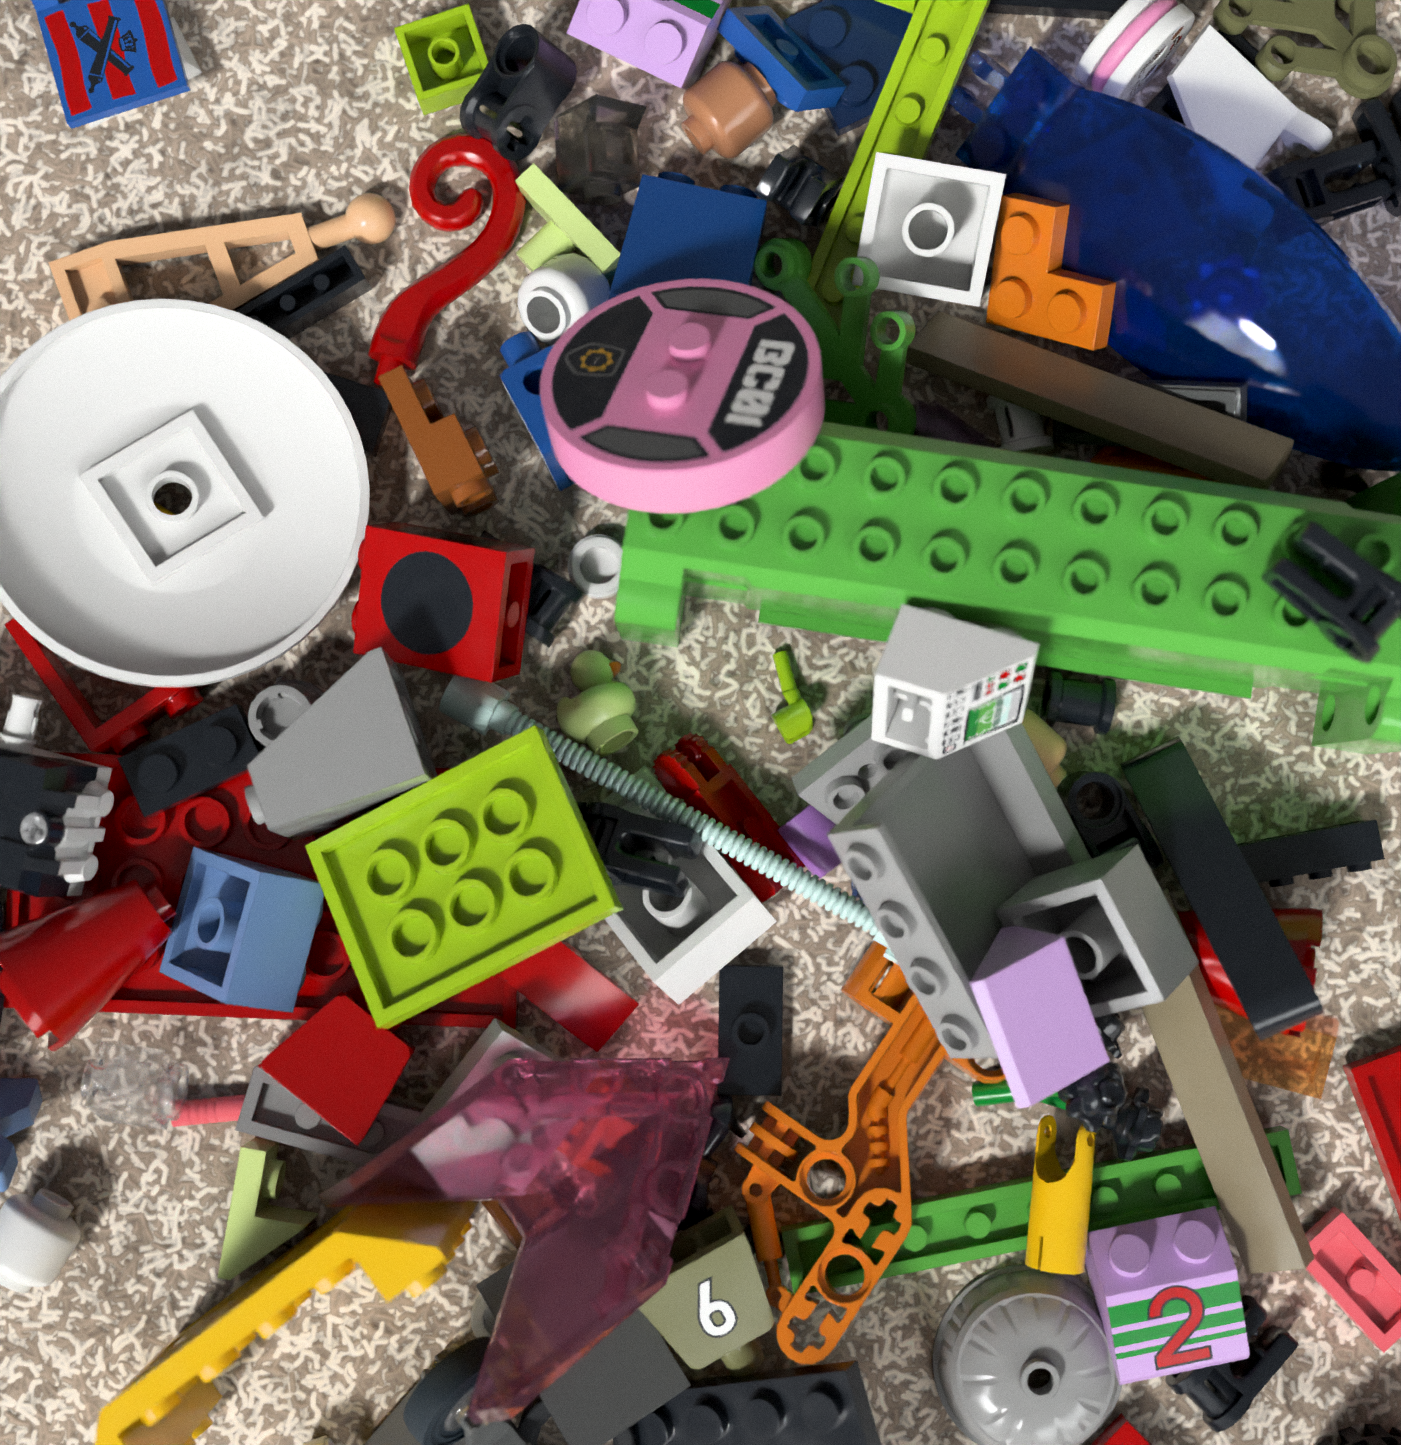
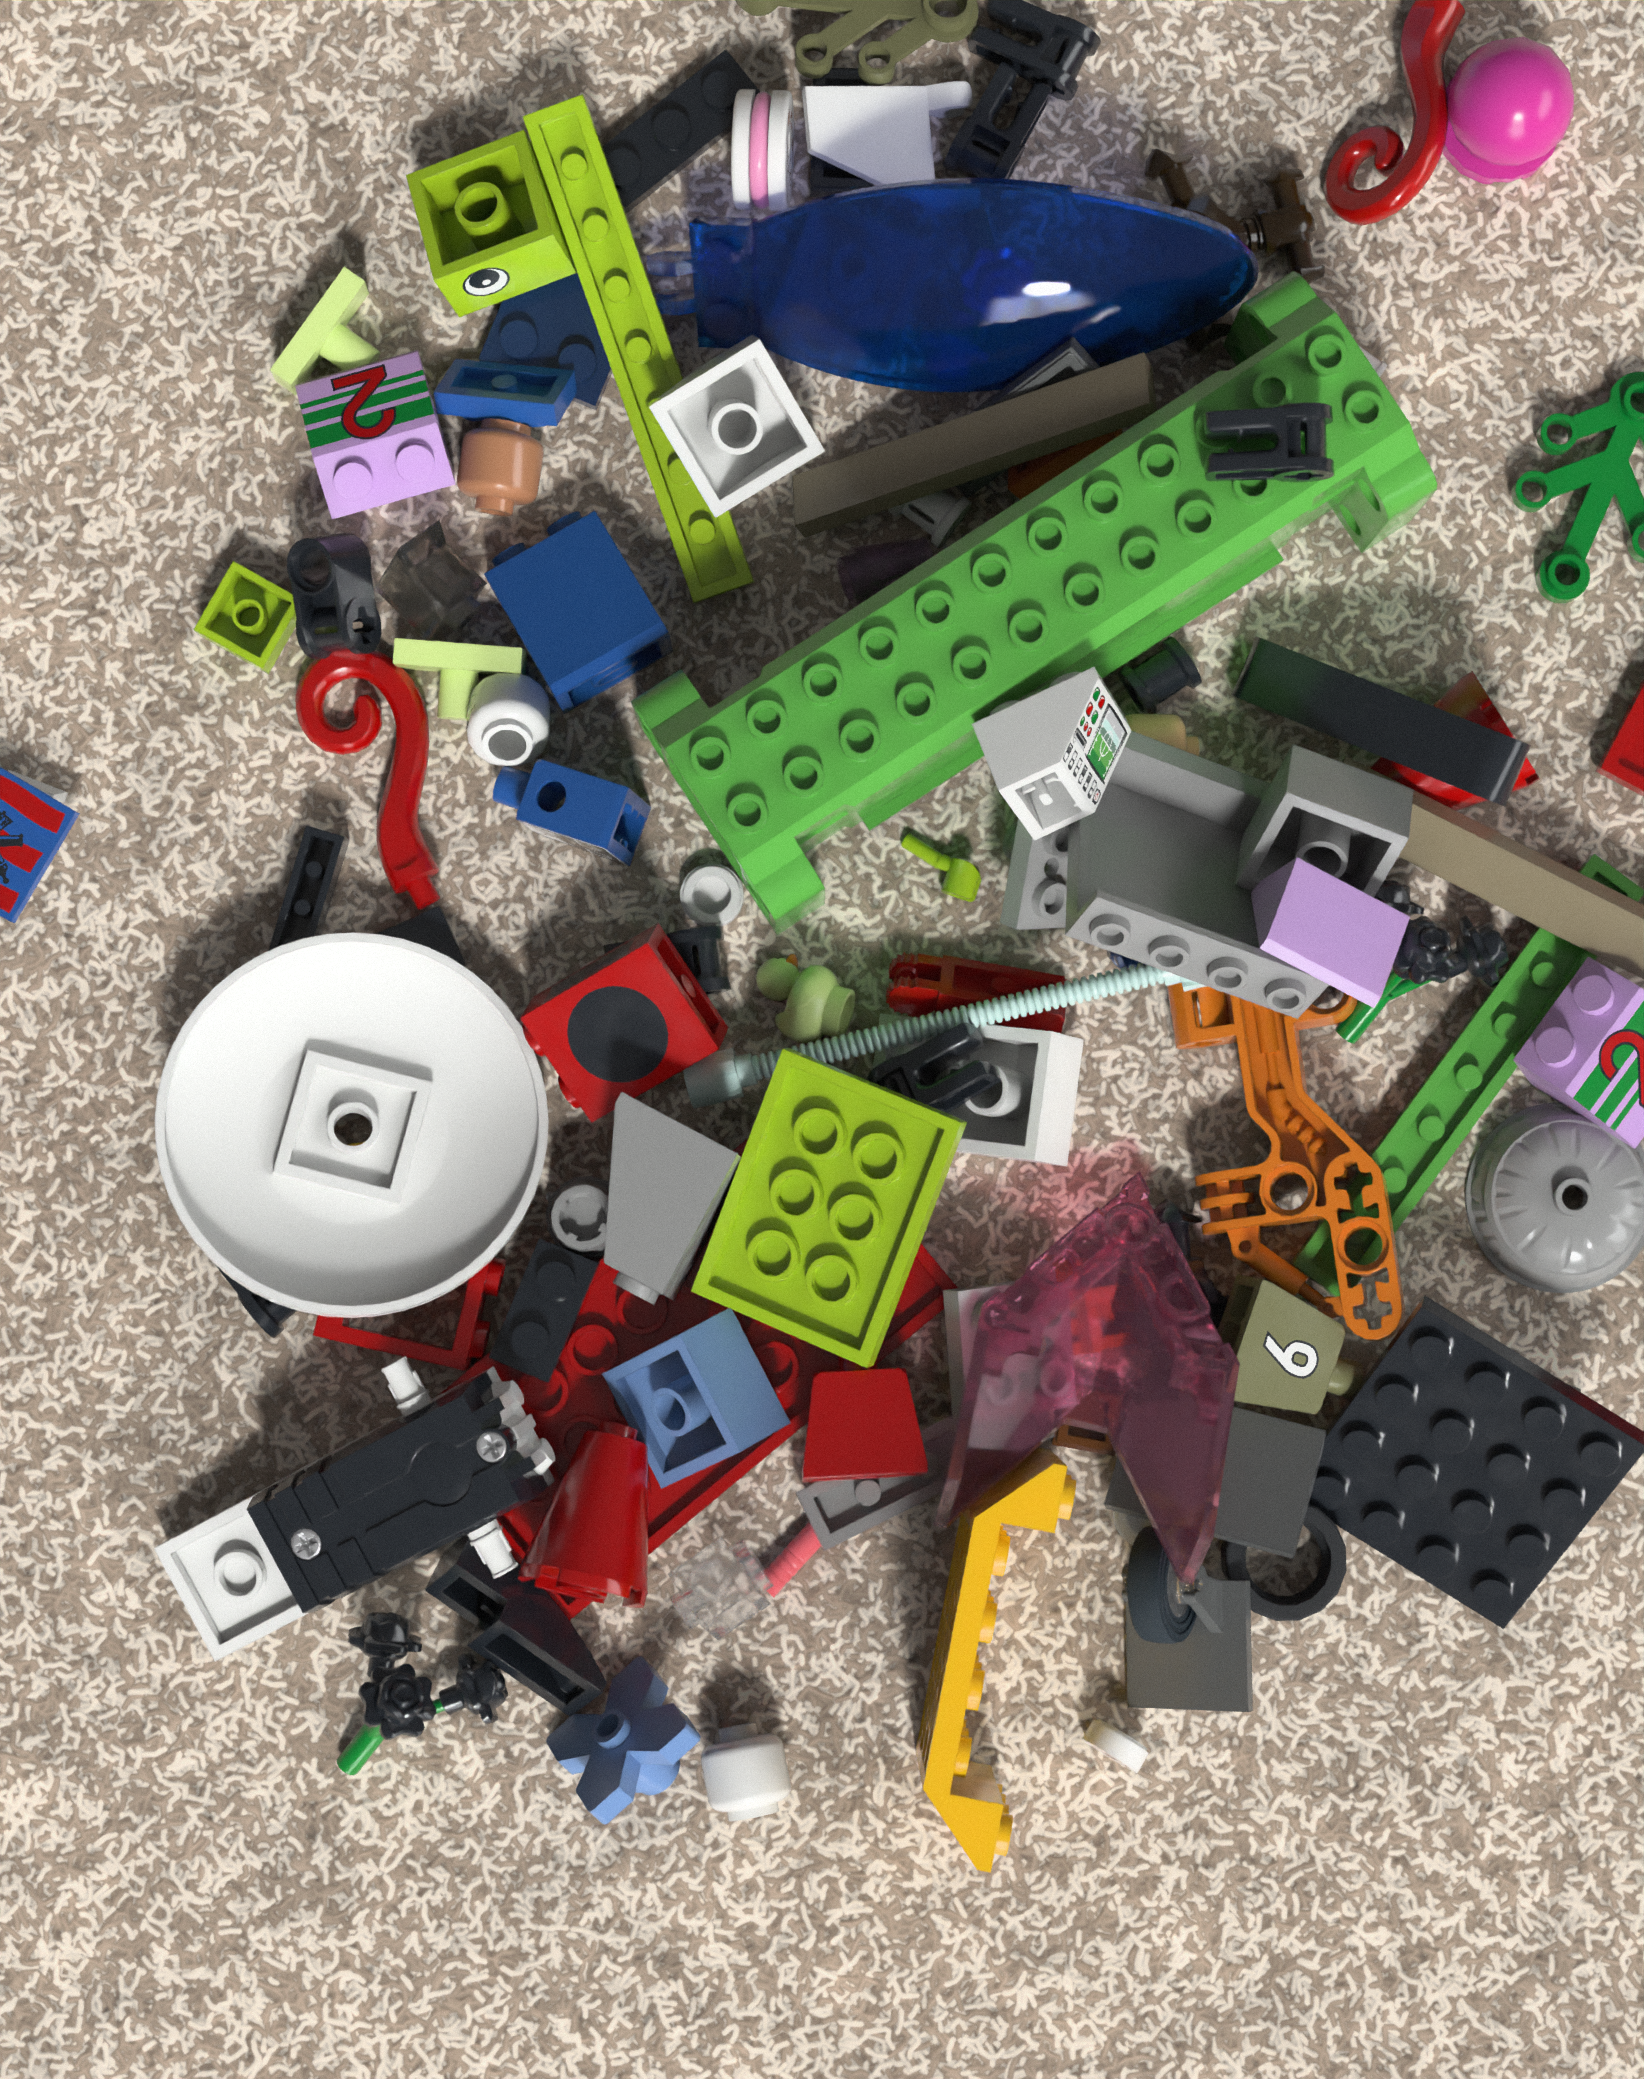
camera: 45 degrees left, 0 degrees up
light nougat plate [48,193,396,321] -> none
yellowish green slope [217,1137,318,1280] -> none
dark orange plate [378,365,500,518] -> none
red slope [498,940,639,1053] -> none
piece [540,279,825,513] -> none
black plate [717,964,783,1096] -> none
black piece [754,144,846,228] -> none
bright green plant [754,237,917,436] -> none
medium lavender piece [777,804,842,879] -> none
orange plate [986,193,1117,351] -> none
yellow piece [1025,1115,1096,1275] -> none
black piece [1057,771,1164,870] -> none
clear orange tile [1215,1005,1337,1099] -> none
black piece [1237,820,1385,887] -> none

